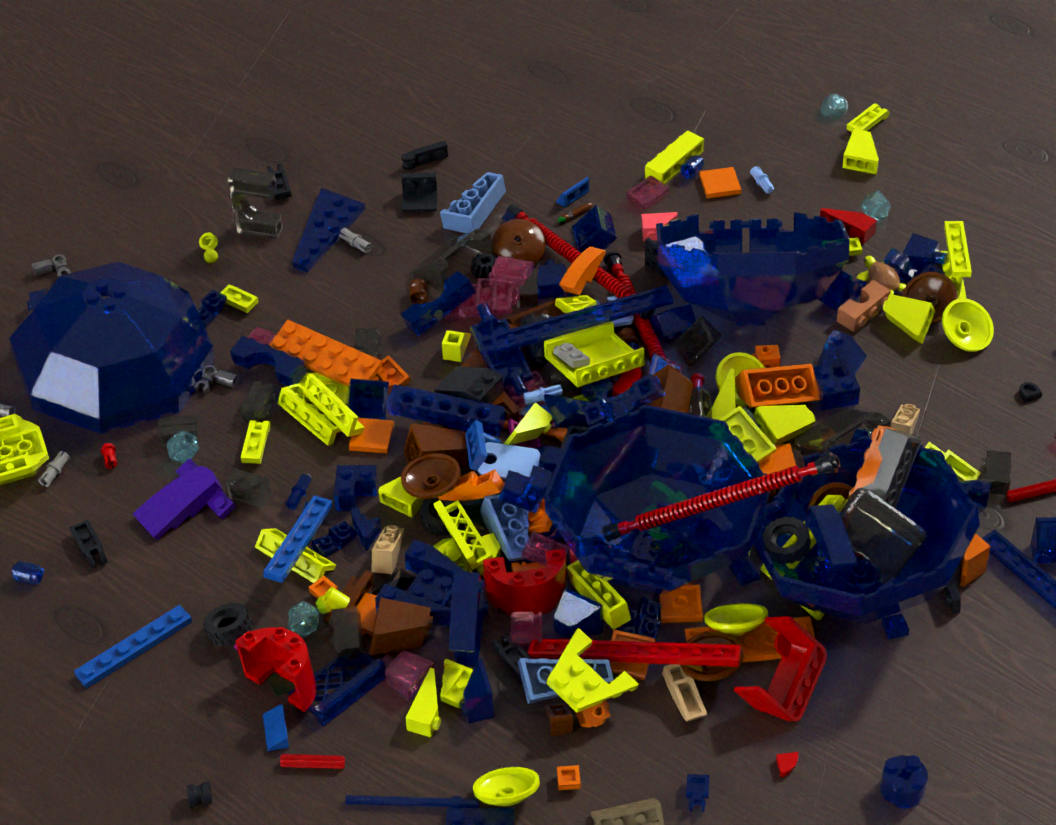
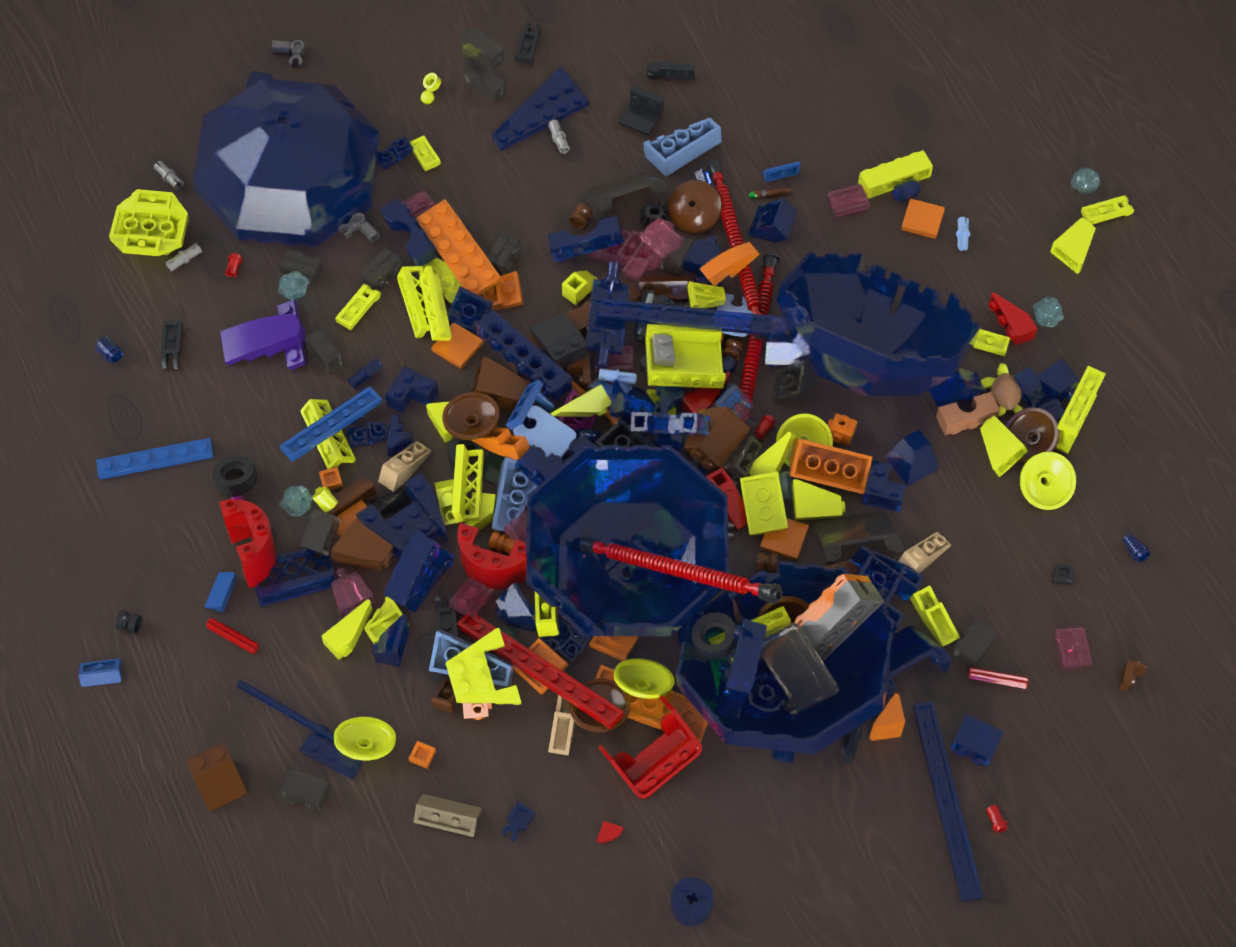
camera: 25 degrees right, 15 degrees up
coral slope [641,212,677,242] -> none

